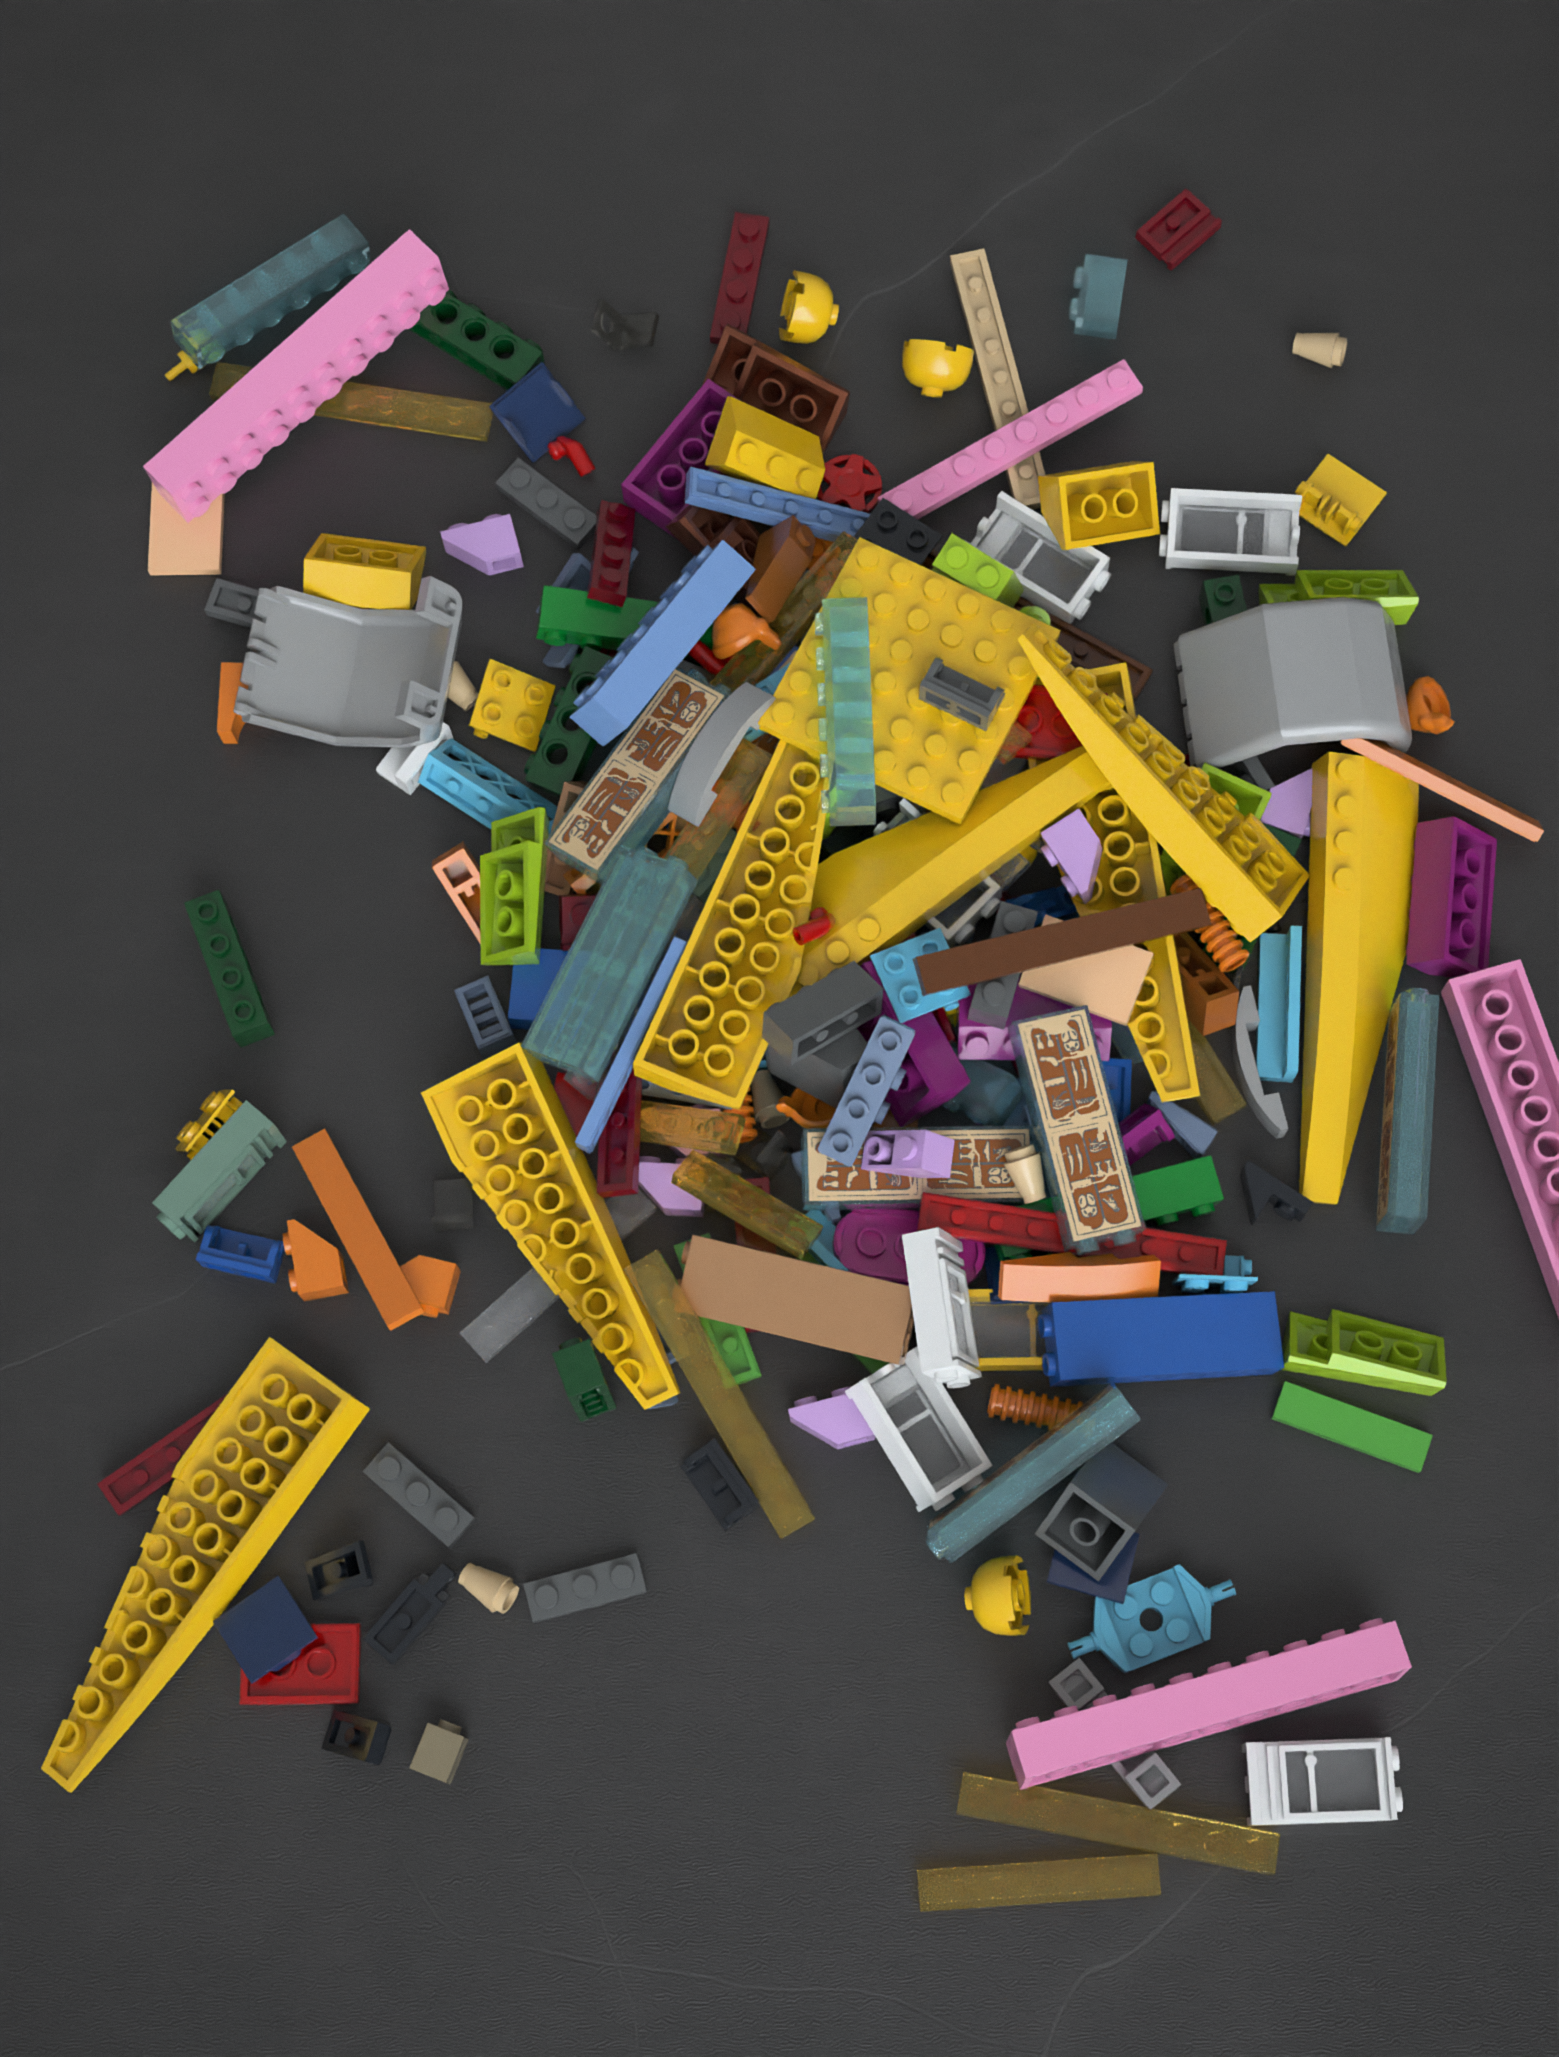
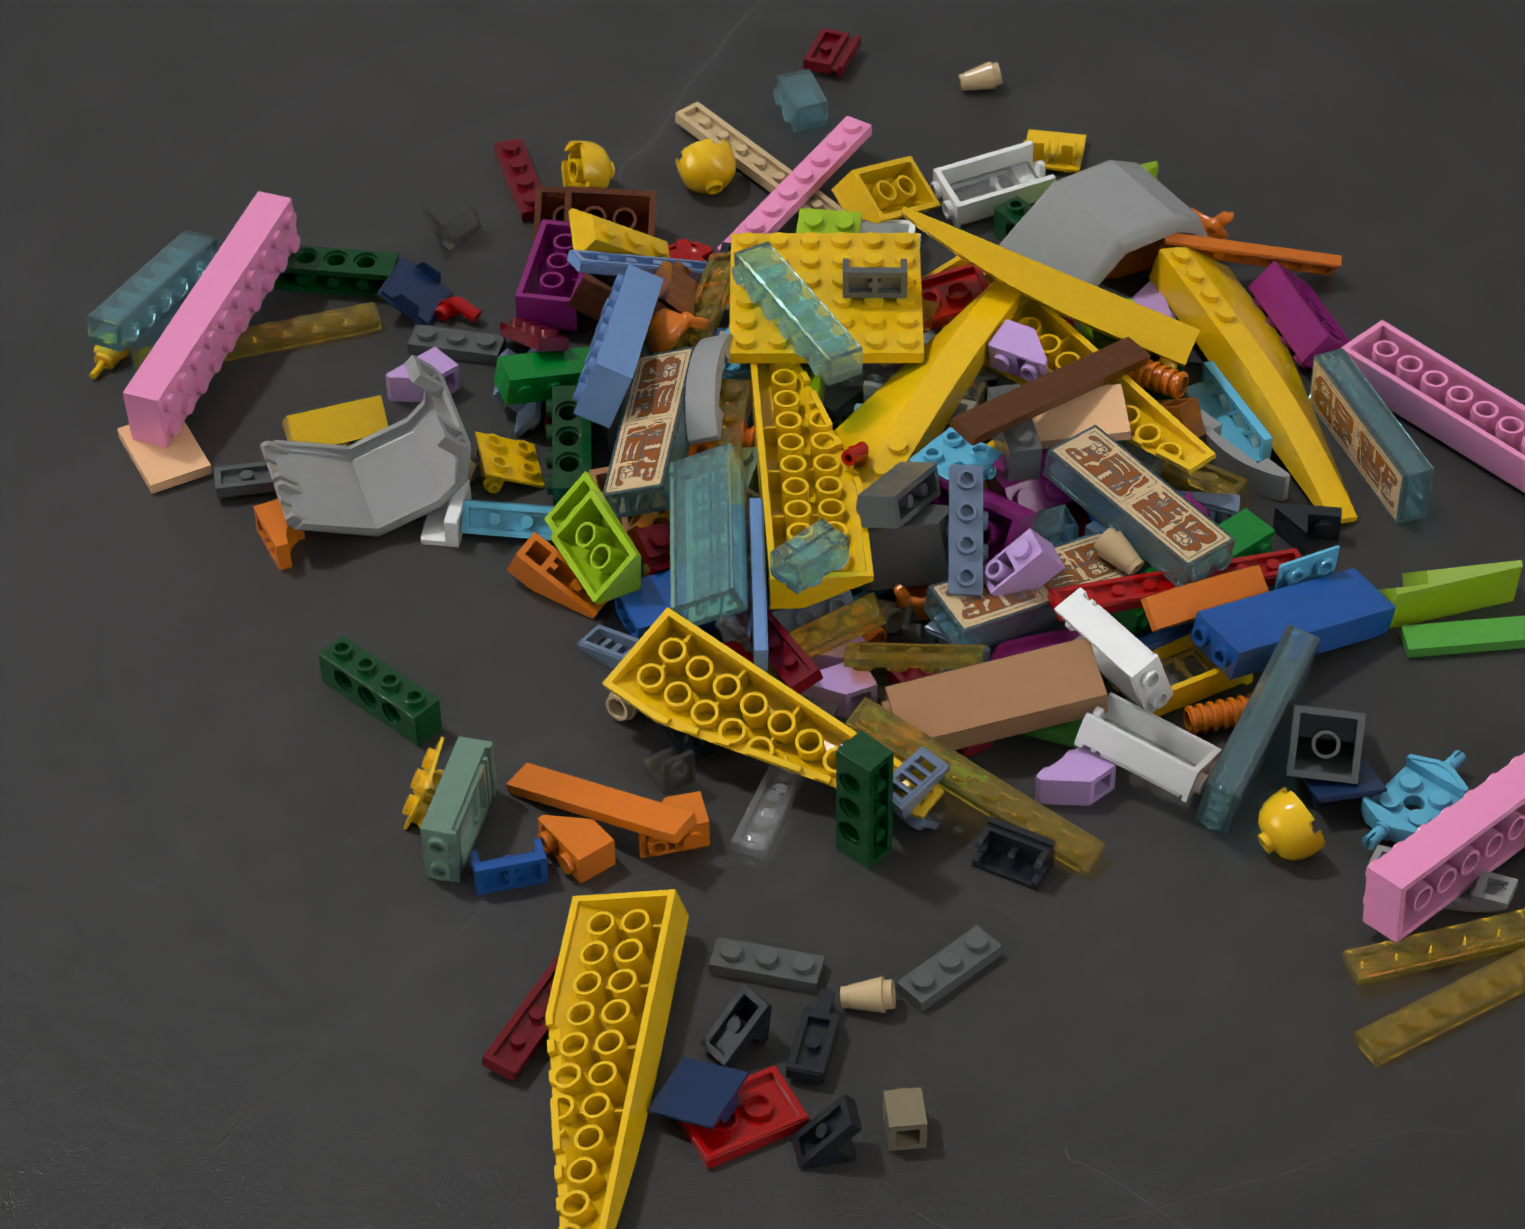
camera: 30 degrees left, 30 degrees down
none -> clear light blue brick [770,519,849,594]
none -> sand blue slope [893,746,950,820]

